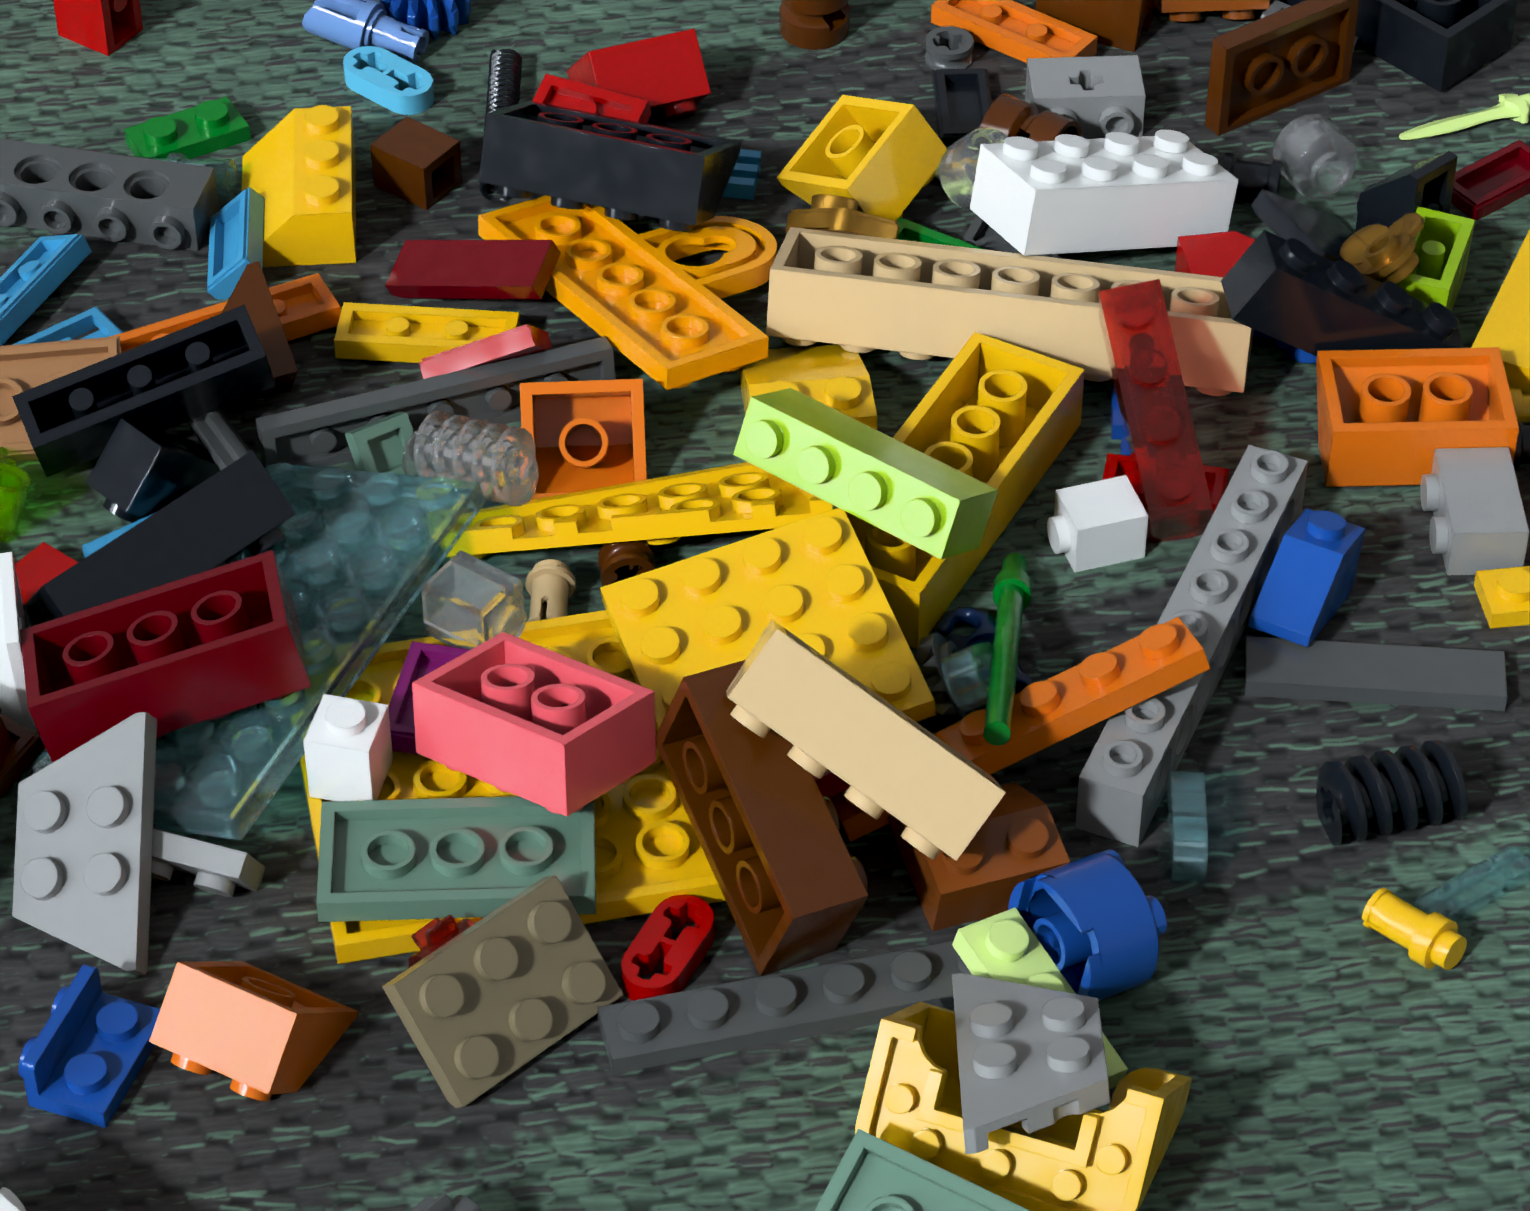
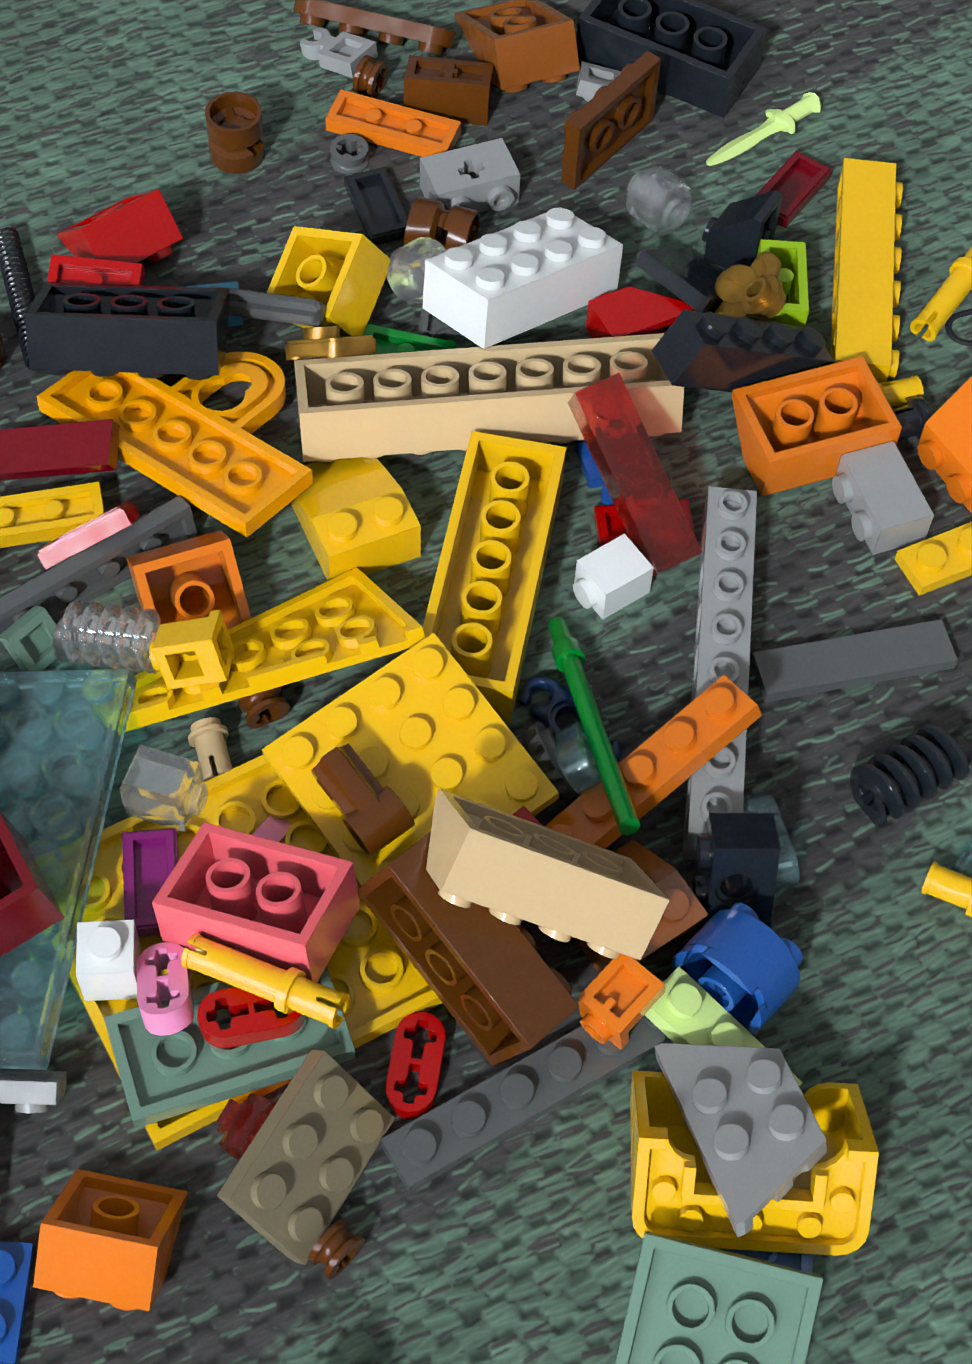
camera: 20 degrees left, 15 degrees up
brick [733,388,998,559] -> none
black bush [1222,153,1283,202] -> none
blue slope [1248,508,1366,647] -> none
none -> bright pink beam [136,942,194,1036]
none -> yellow brick [149,610,235,690]
none -> yellow pin [181,933,350,1029]
none -> red beam [197,987,306,1048]
none -> dark grey axle [209,286,326,327]
none -> reddish brown bush [308,1219,365,1280]
none -> reddish brown piece [311,743,415,857]
none -> orange bracket [577,953,665,1050]
none -> black brick [692,813,781,928]

